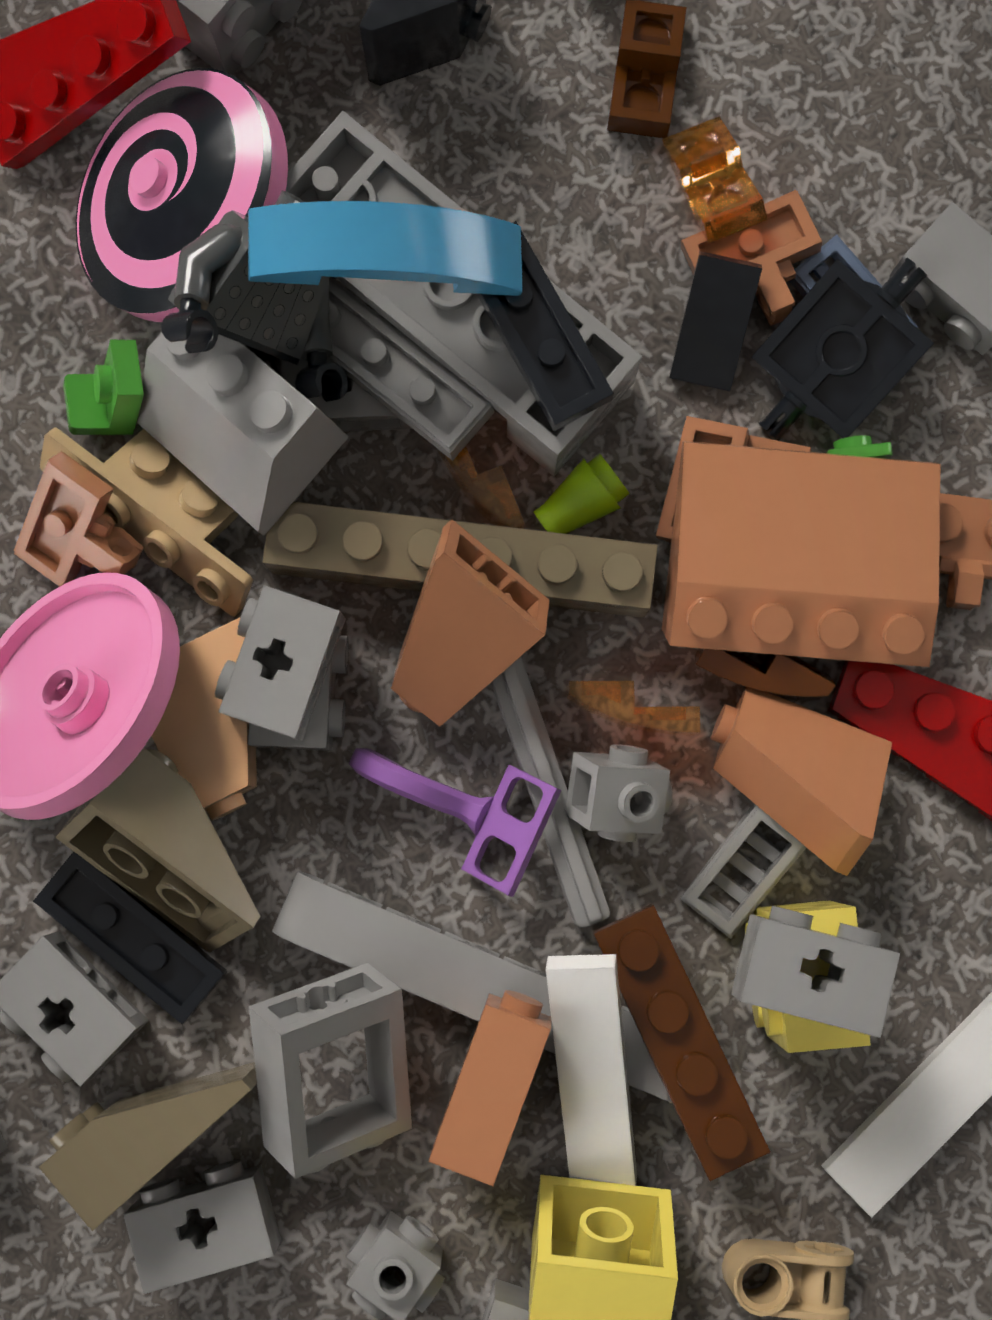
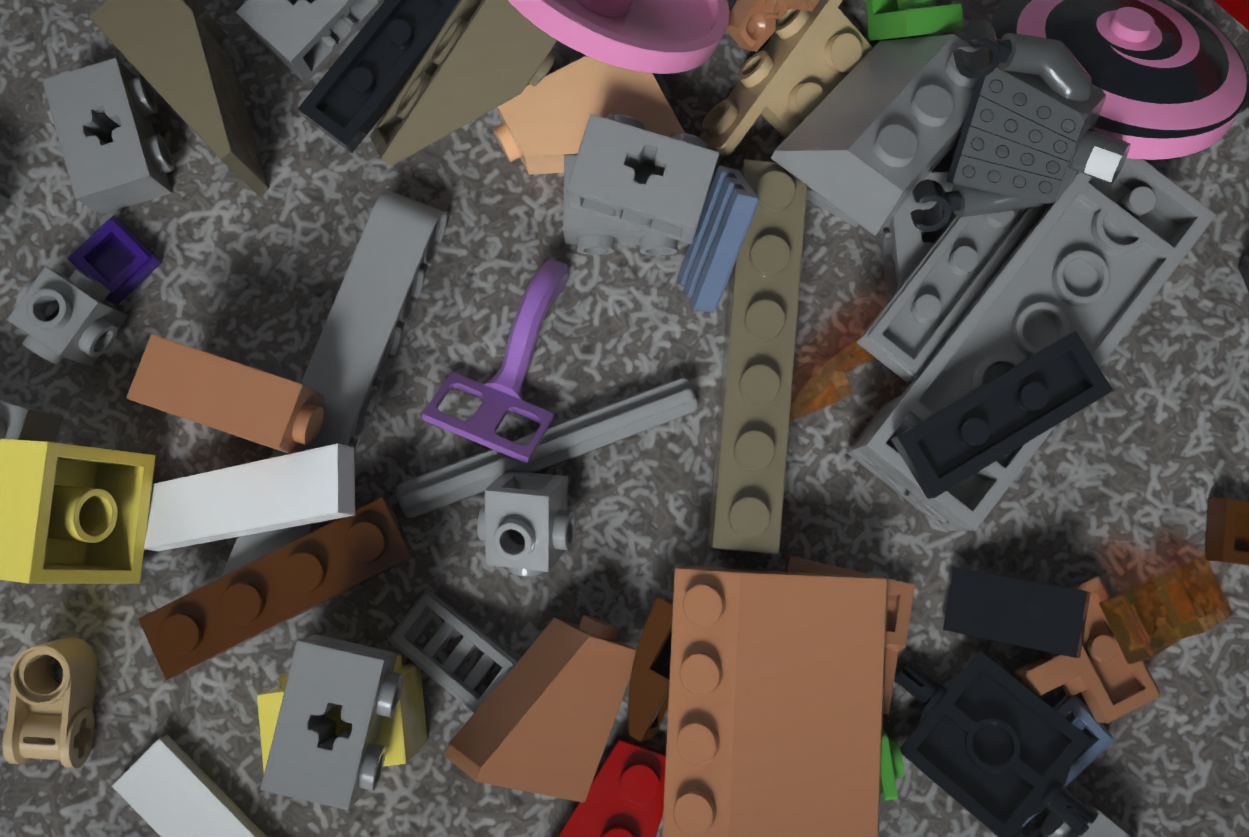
camera: 85 degrees right, 0 degrees up
dark azure slope [248,201,522,296] -> none
light grey window [249,963,412,1179] -> none
nougat slope [391,519,550,727] -> none
lime cone [533,454,630,534] -> none
clear orange slope [567,681,700,736] -> none
none -> dark purple tile [67,215,162,305]
none -> sand blue tile [677,166,760,313]

